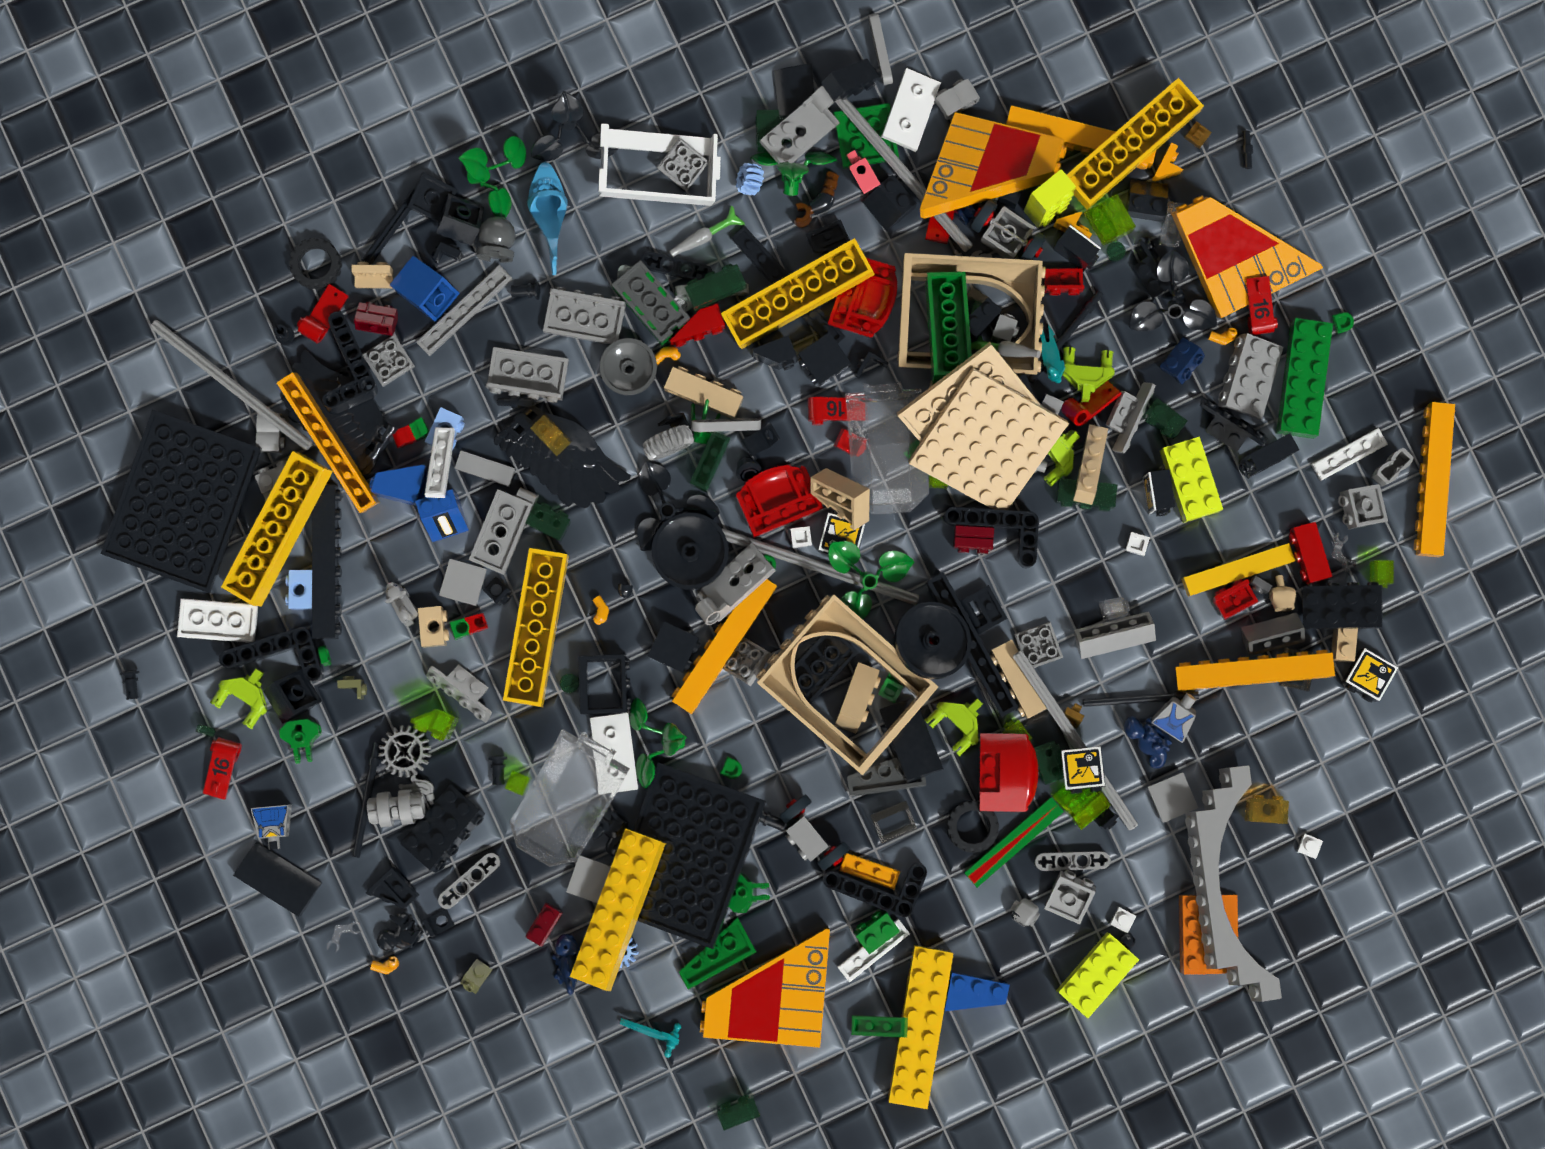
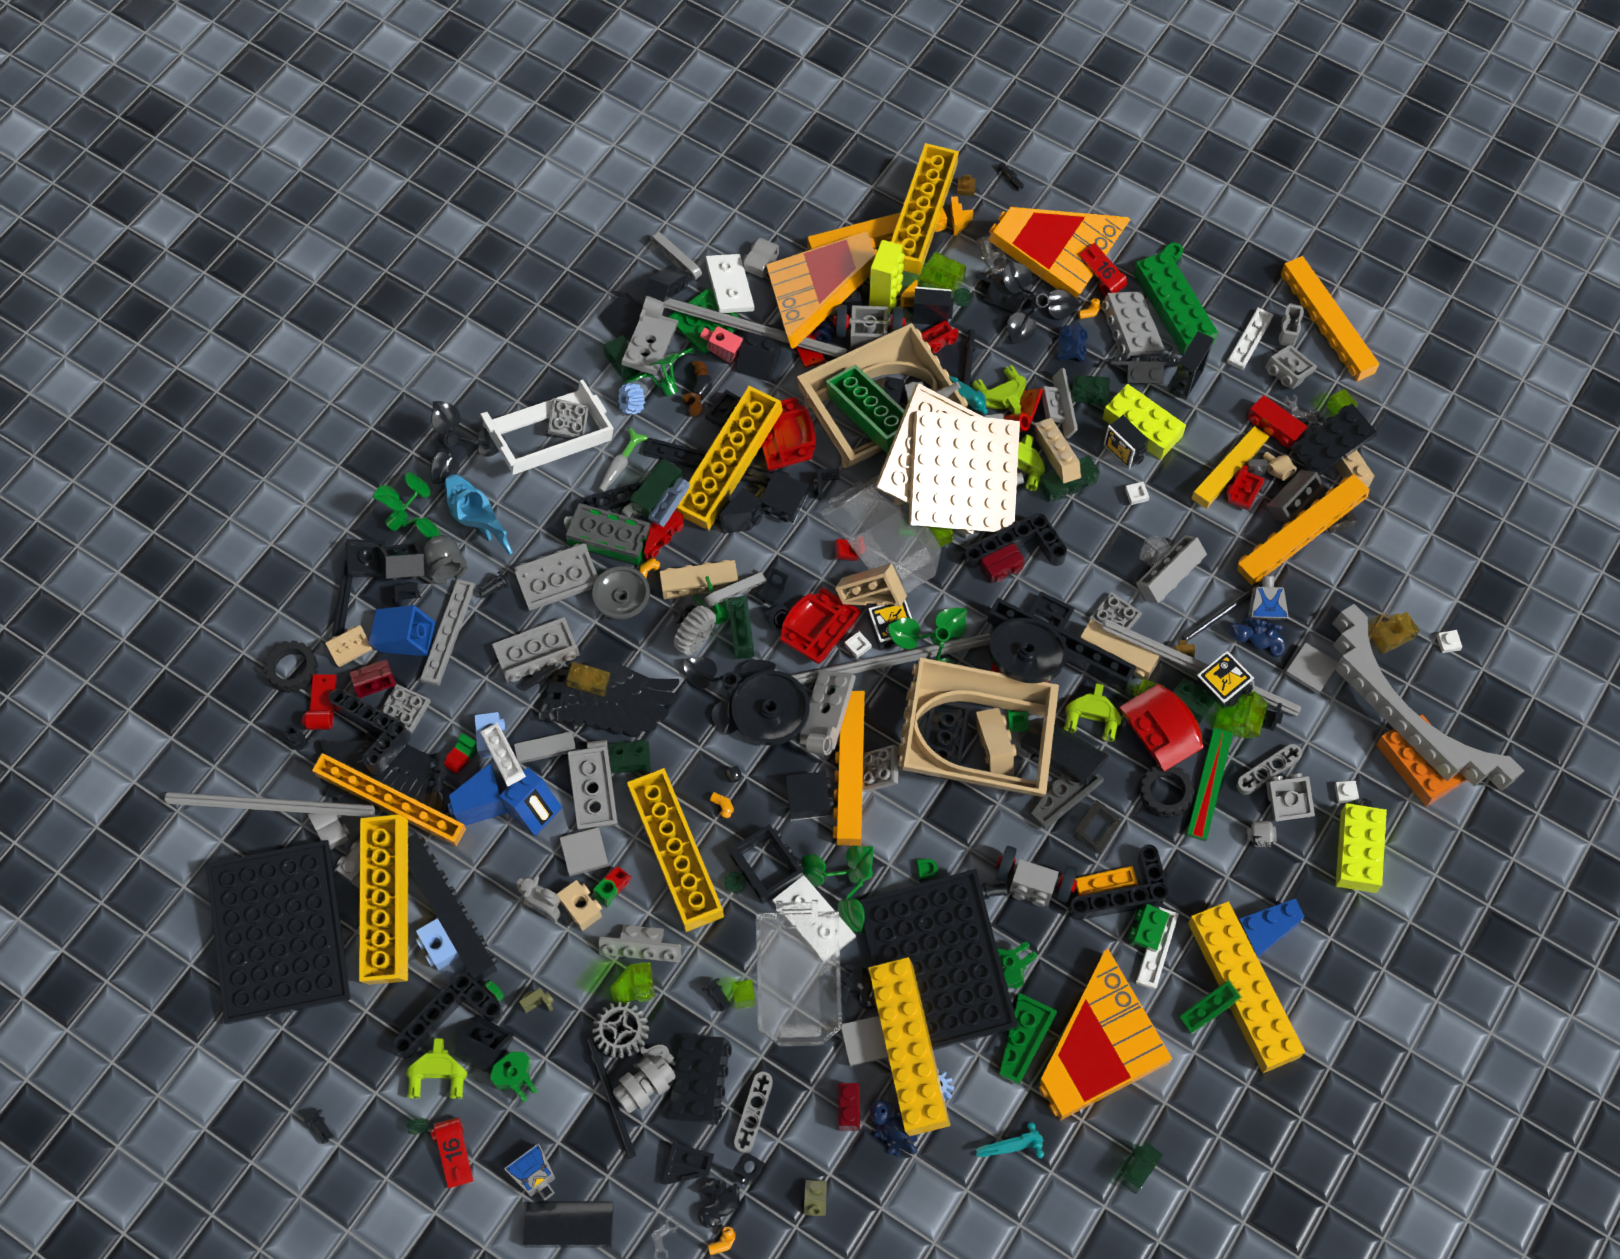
camera: 30 degrees left, 20 degrees down
white plate [177,599,259,643] -> none
black bracket [483,577,512,606] -> none
red door [808,397,866,426] -> none
black slope [1125,179,1168,222] -> none
piece [1341,648,1398,703] -> none
none -> sand blue hinge [648,477,690,527]

